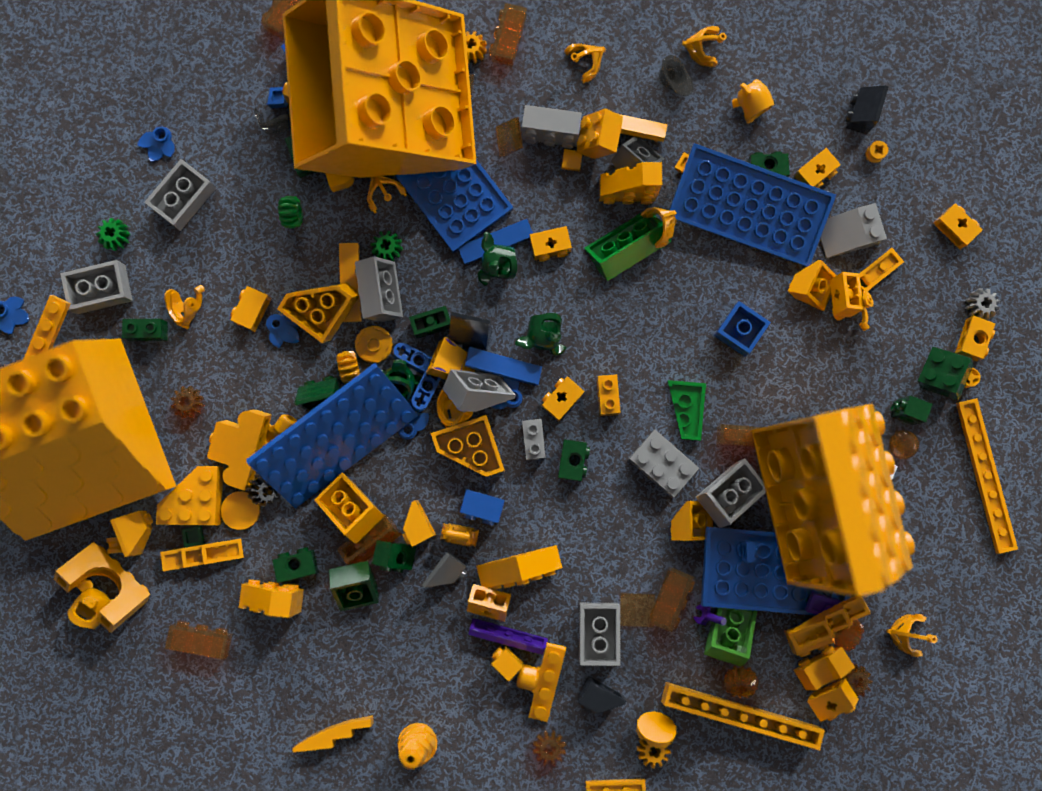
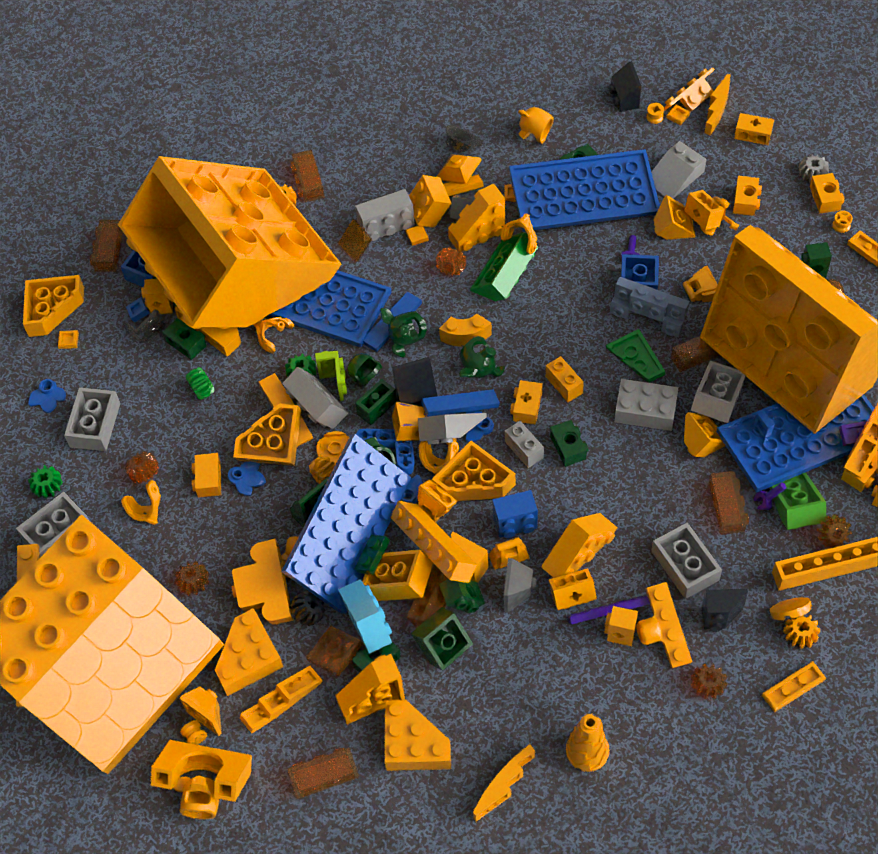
camera: 25 degrees left, 25 degrees down
dark green brick [122,319,168,341] -> none
dark green tile [181,525,205,548] -> none
light orange tile [221,491,261,530] -> none
light orange brick [529,226,572,262] -> none
light orange helmet [564,43,606,83] -> none
clear orange piece [620,593,656,627] -> none
light orange helmet [682,26,727,67] -> none
light orange brick [794,148,841,188] -> none
light orange hinge [859,248,904,291] -> none
dark green brick [918,347,973,400] -> none
none -> light orange brick [23,275,84,337]
none -> light orange tile [58,330,79,349]
none -> clear orange gear [125,451,159,484]
none -> clear orange plate [306,625,363,677]
none -> lime bracket [315,351,347,401]
none -> medium azure brick [338,579,392,654]
none -> dark green helmet [348,353,382,387]
none -> dark green plate [354,535,390,575]
none -> light orange brick [385,700,451,771]
none -> light orange brick [391,501,477,583]
none -> light orange piece [418,480,457,523]
none -> light orange slope [436,154,481,184]
none -> clear orange gear [436,247,466,277]
none -> light orange brick [439,314,492,347]
none -> sand blue bracket [610,277,690,338]
none -> dark purple bar [621,235,640,260]
none -> light orange bracket [664,67,714,112]
none -> light orange tile [666,105,690,125]
none -> light orange piece [682,266,718,302]
none -> light orange slope [704,74,731,136]
none -> light orange brick [733,176,762,216]

